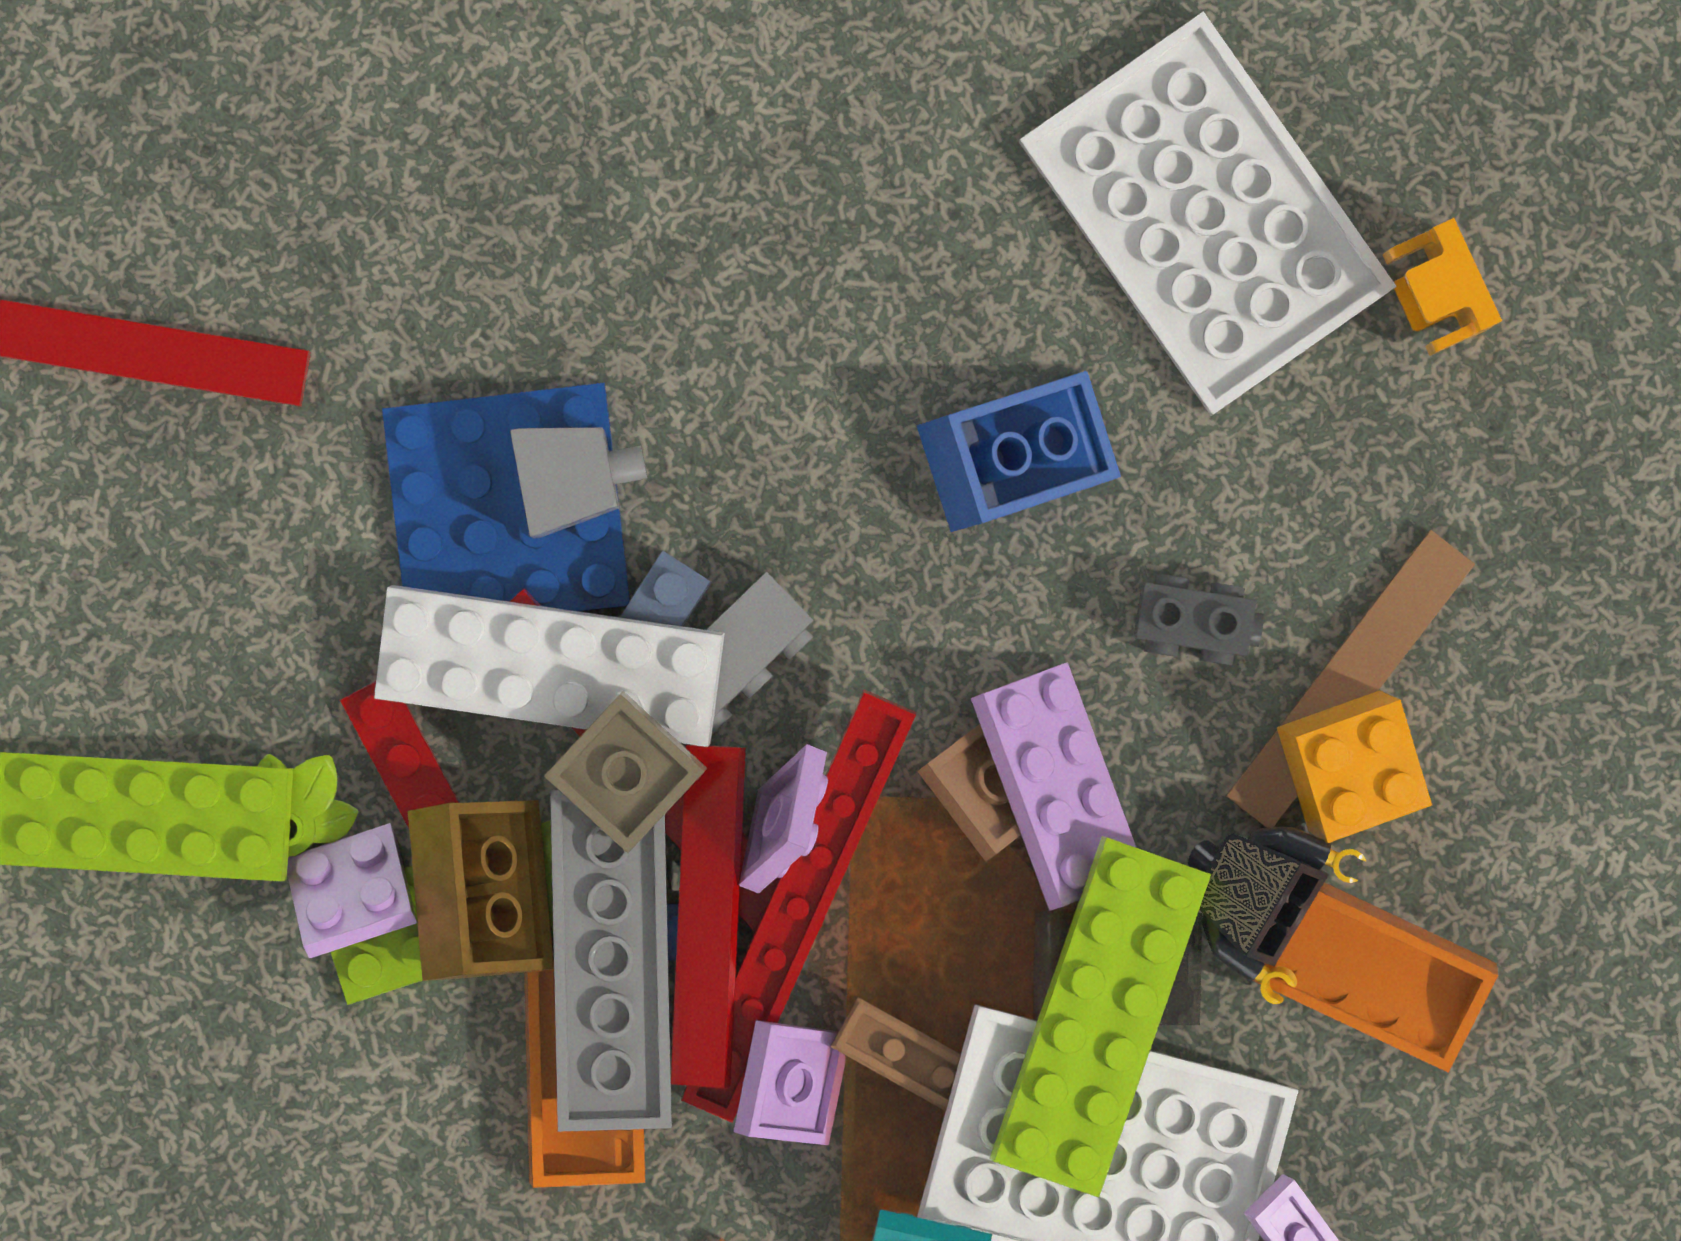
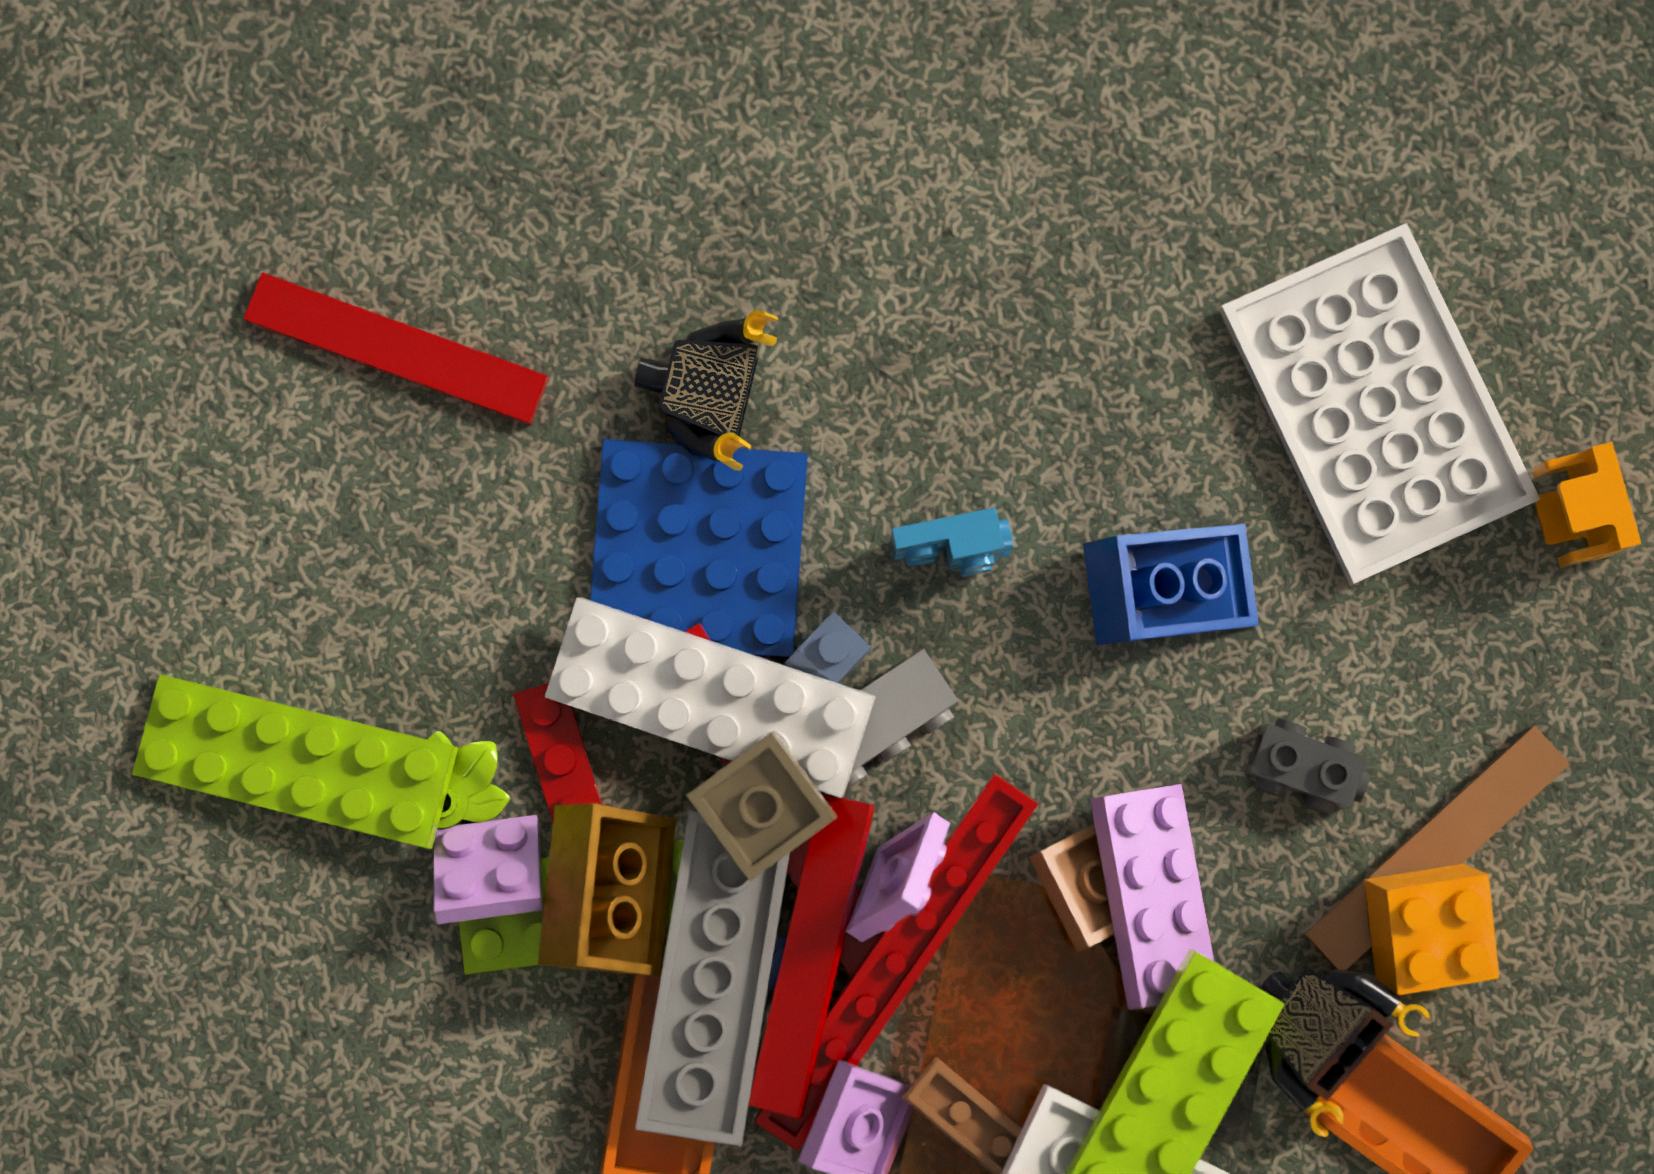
camera: 10 degrees right, 5 degrees down
light grey torso [510,427,648,539] -> none
none -> black torso [634,310,778,471]
none -> dark azure plate [890,507,1014,577]

